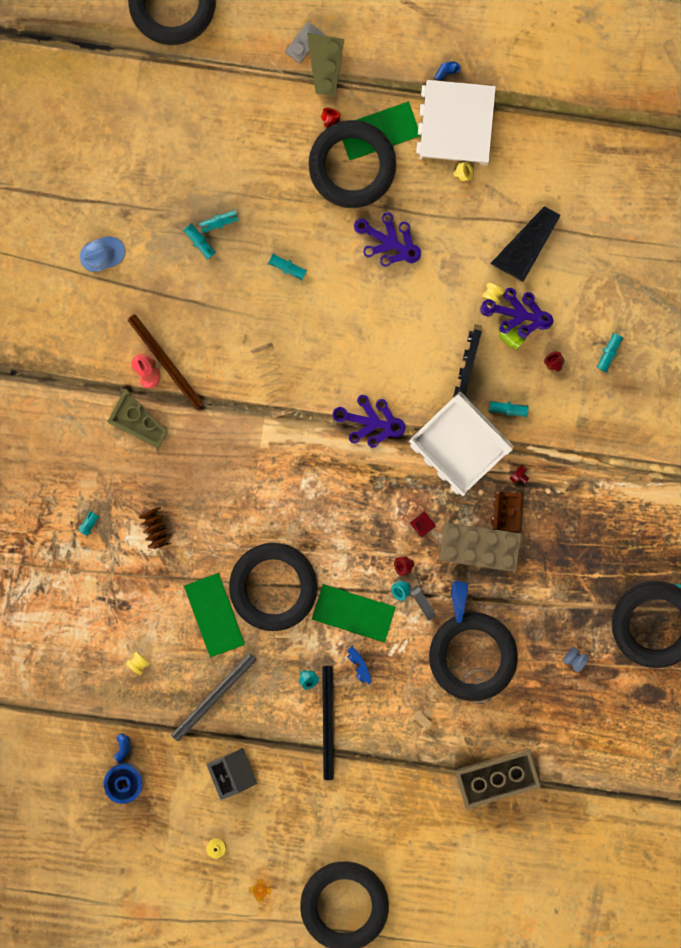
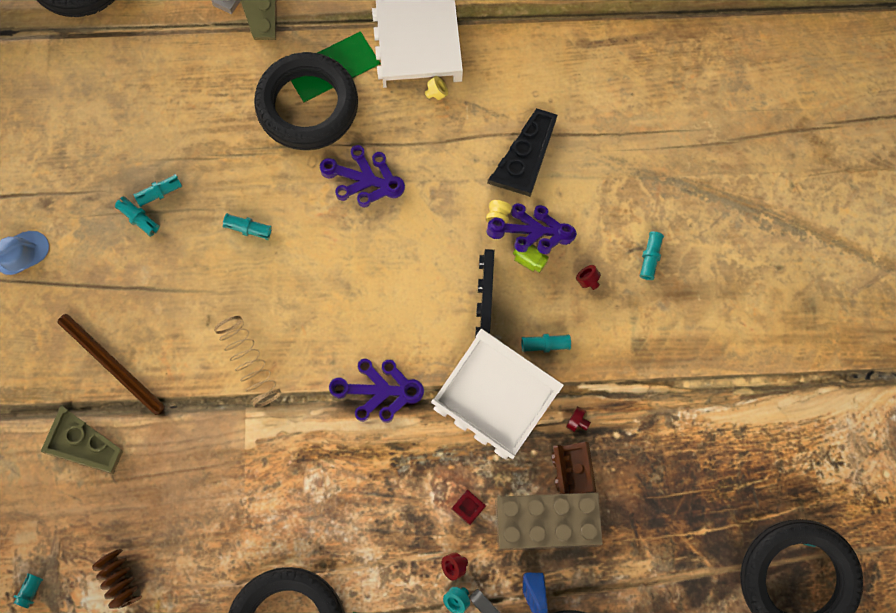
camera: 15 degrees left, 15 degrees down
coral piece [131,354,160,389] -> none
red tile [321,108,341,128] -> none

